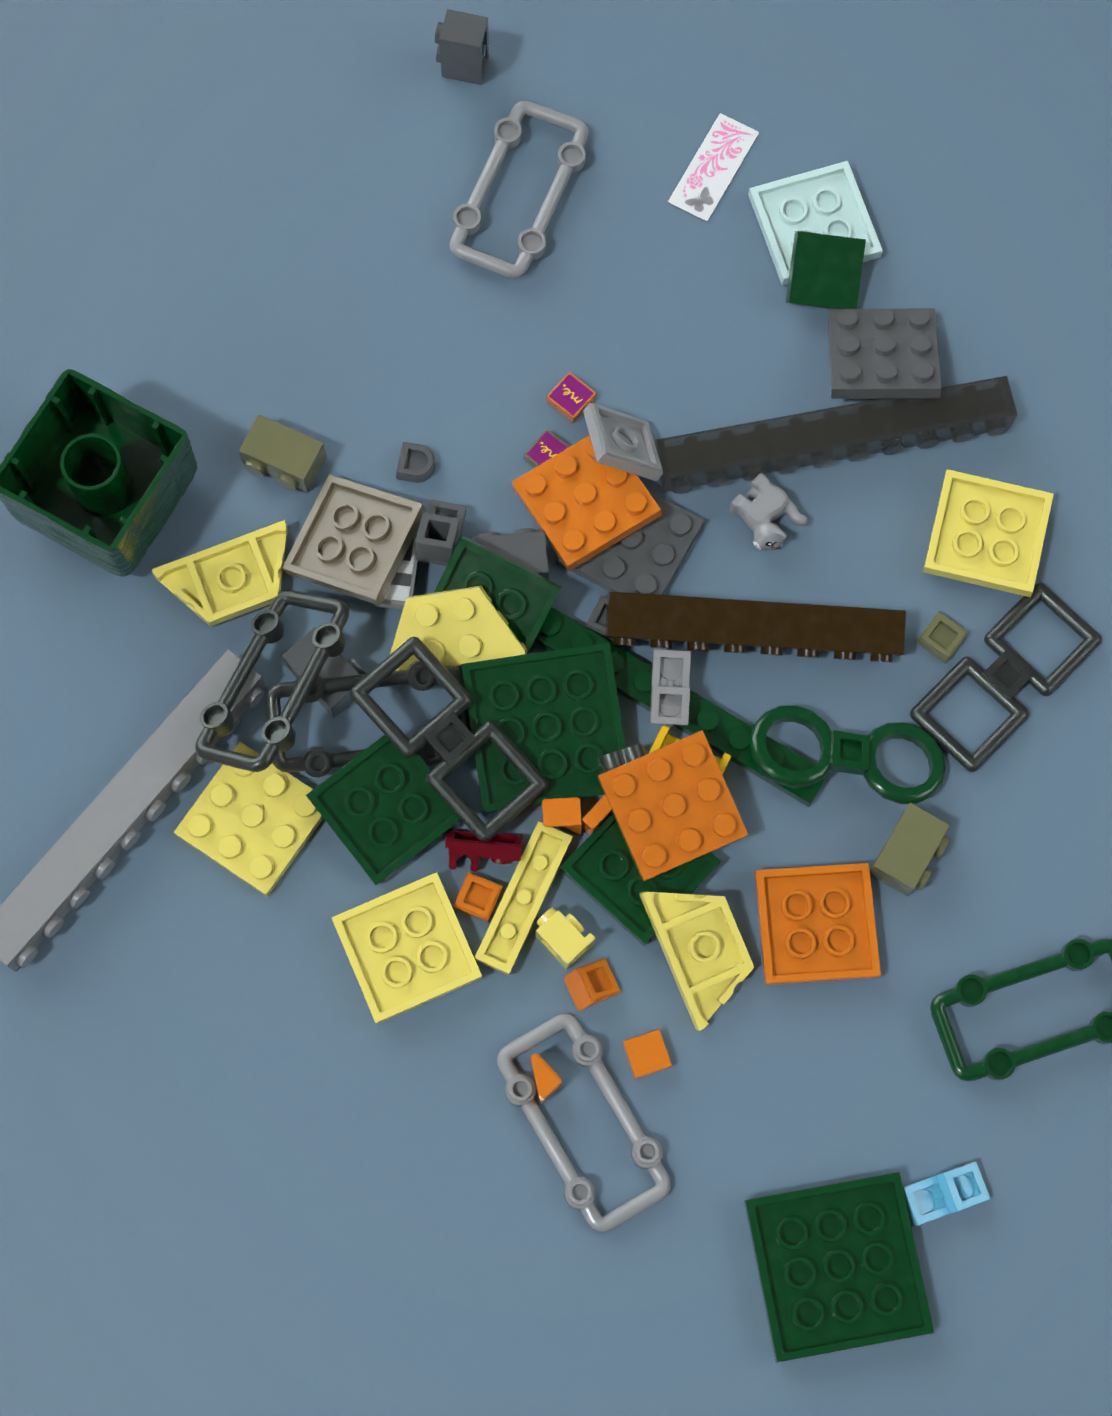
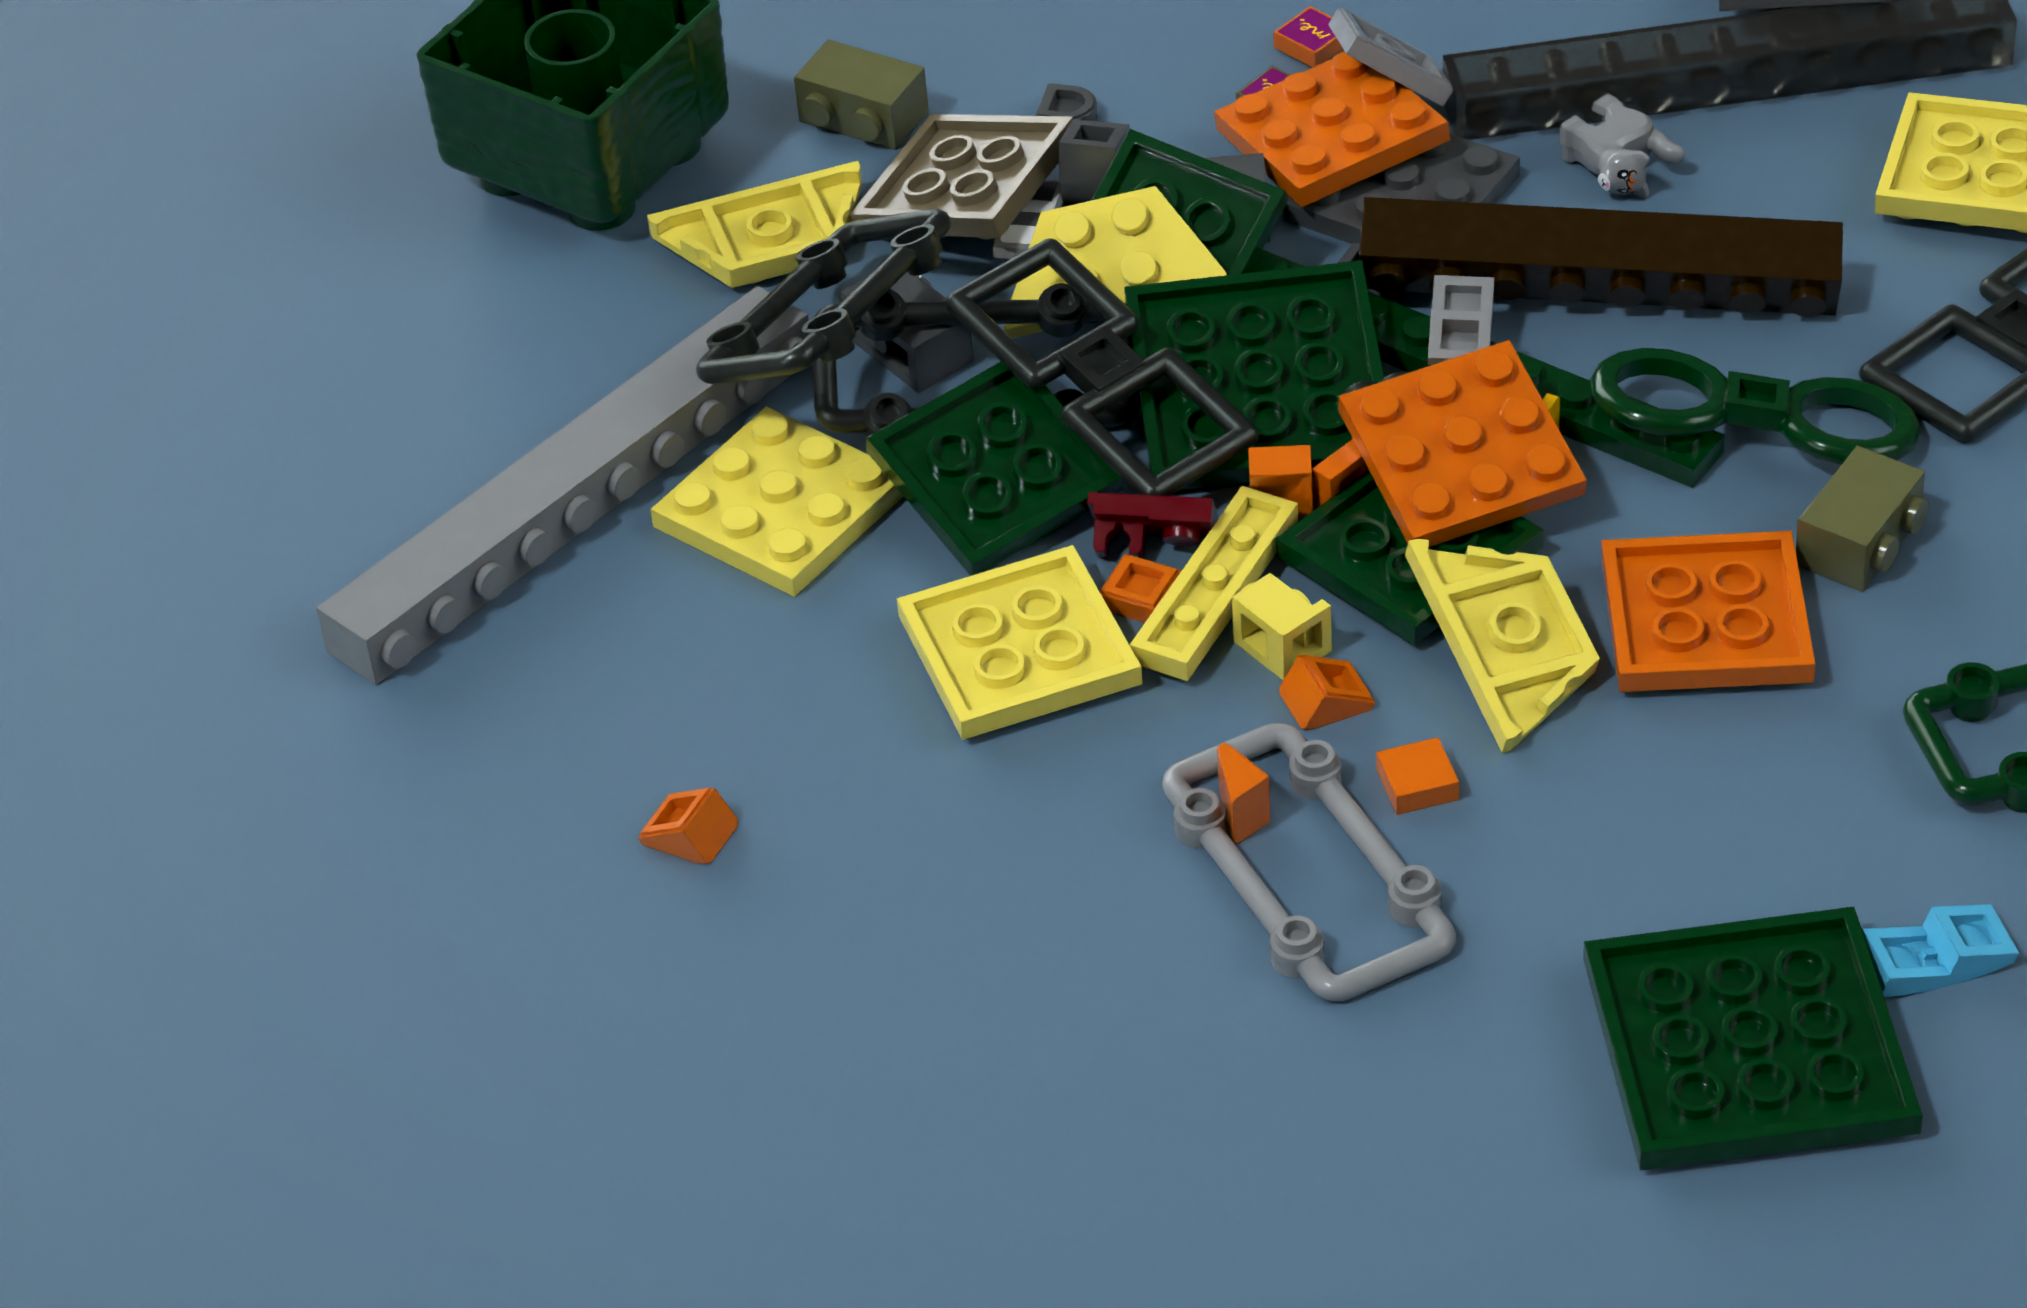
camera: 10 degrees right, 30 degrees down
olive tile [916,611,969,664] -> none
none -> orange slope [638,787,738,864]

